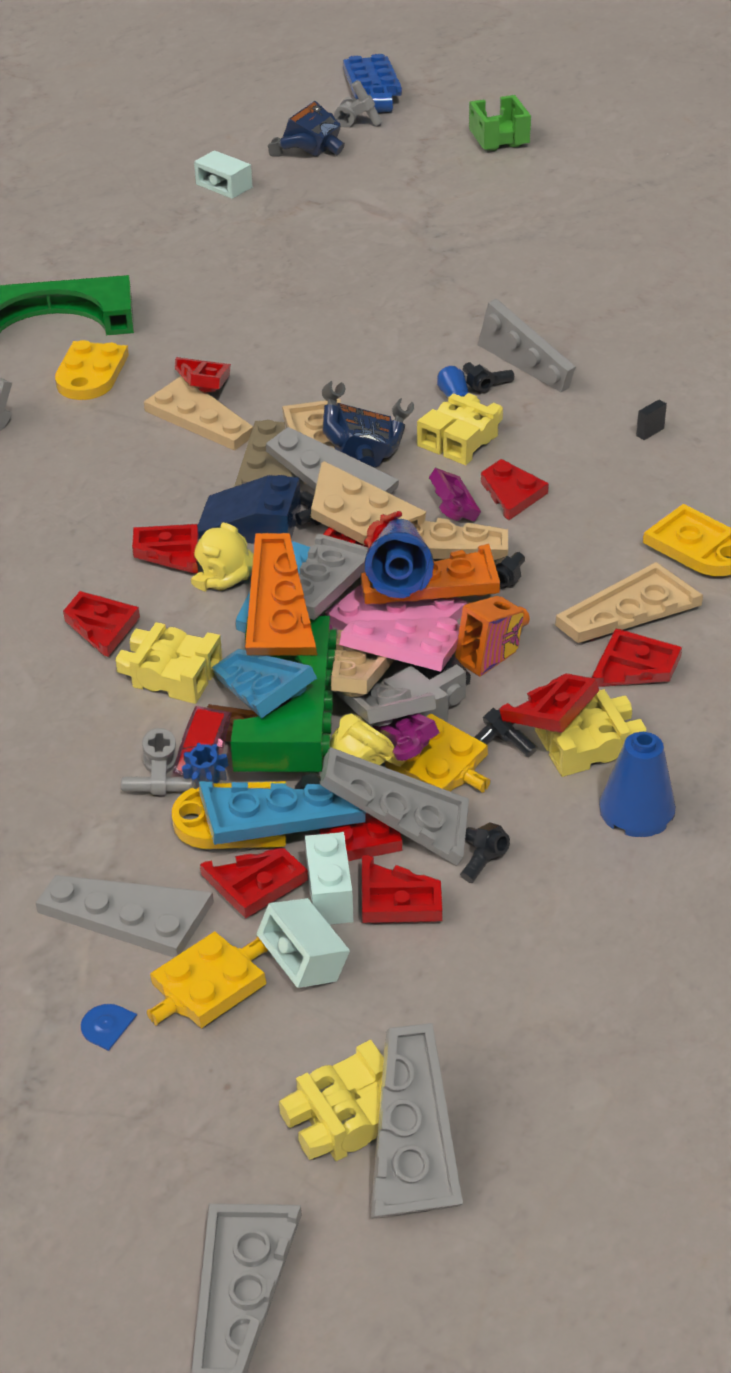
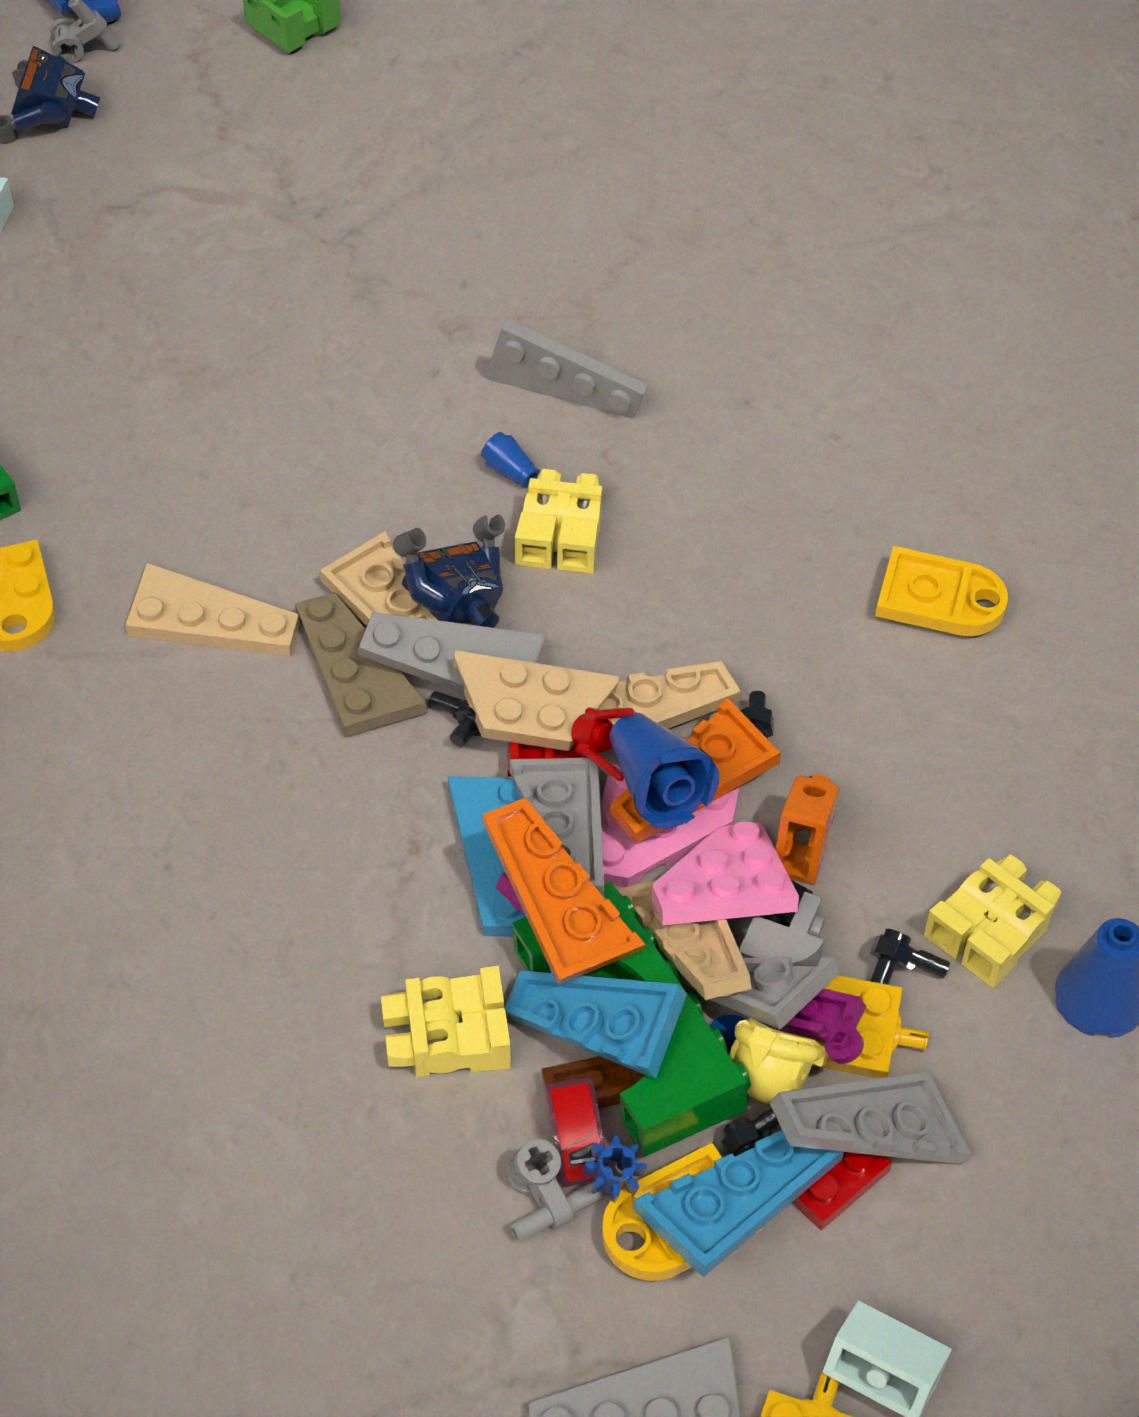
camera: 30 degrees left, 10 degrees up
red wing [63,591,140,657] -> none
red wing [132,524,199,573] -> none
red wing [175,357,231,392] -> none
light yellow helmet [191,522,254,592] -> none
dark blue slope [198,475,301,544] -> none
red wing [200,848,308,919] -> none
light aqua brick [305,832,354,925] -> none
red wing [362,855,442,923] -> none
magenta hinge [429,467,481,522] -> none
black piece [460,822,510,883] -> none
black piece [463,362,515,393] -> none
red wing [481,459,549,520] -> none
red wing [499,673,599,733] -> none
tan wing [555,562,703,643] -> none
red wing [592,628,682,687] -> none
black tile [636,399,667,440] -> none

